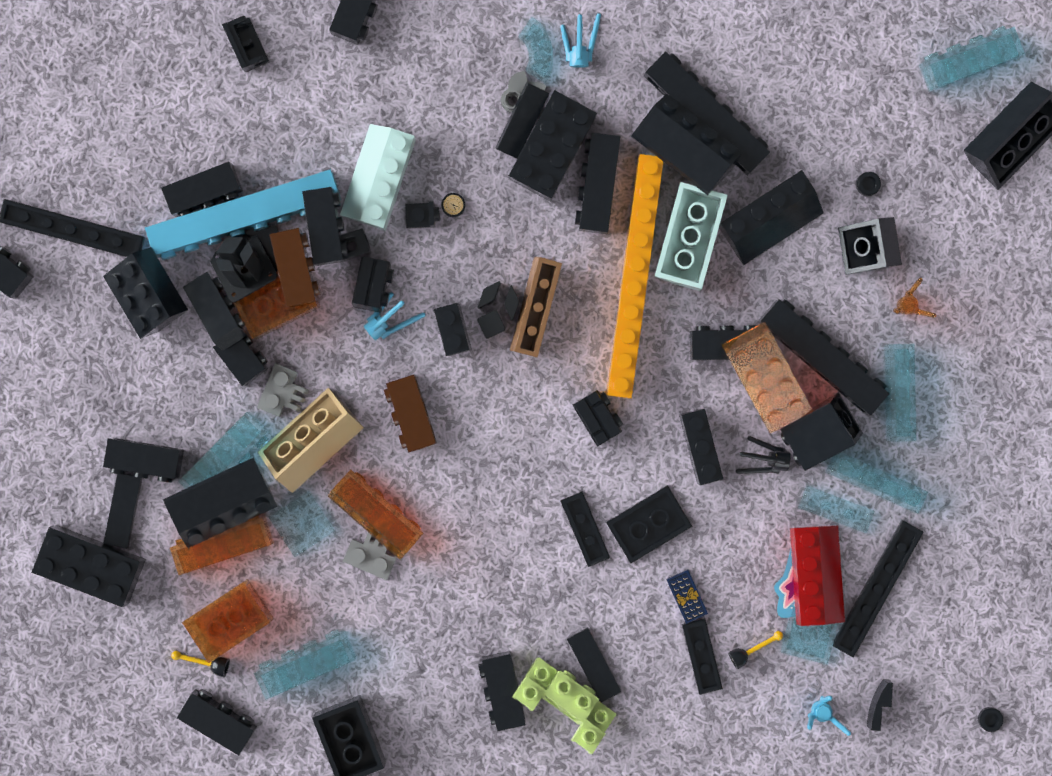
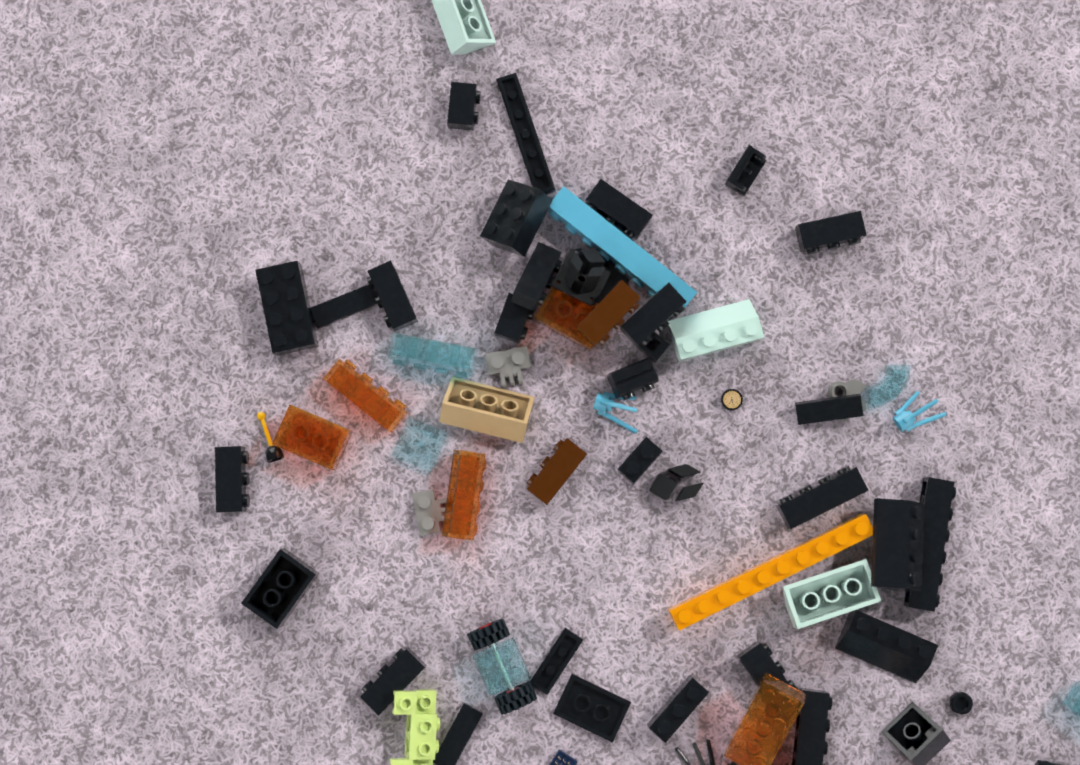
camera: 60 degrees right, 5 degrees down
black slope [163,457,277,548] -> none
clear light blue brick [254,629,357,700] -> none
black bracket [405,201,440,229] -> none
black brick [508,90,597,202] -> none
medium nougat brick [510,257,562,358] -> none
black brick [572,390,623,447] -> none
none -> plate [467,618,537,715]

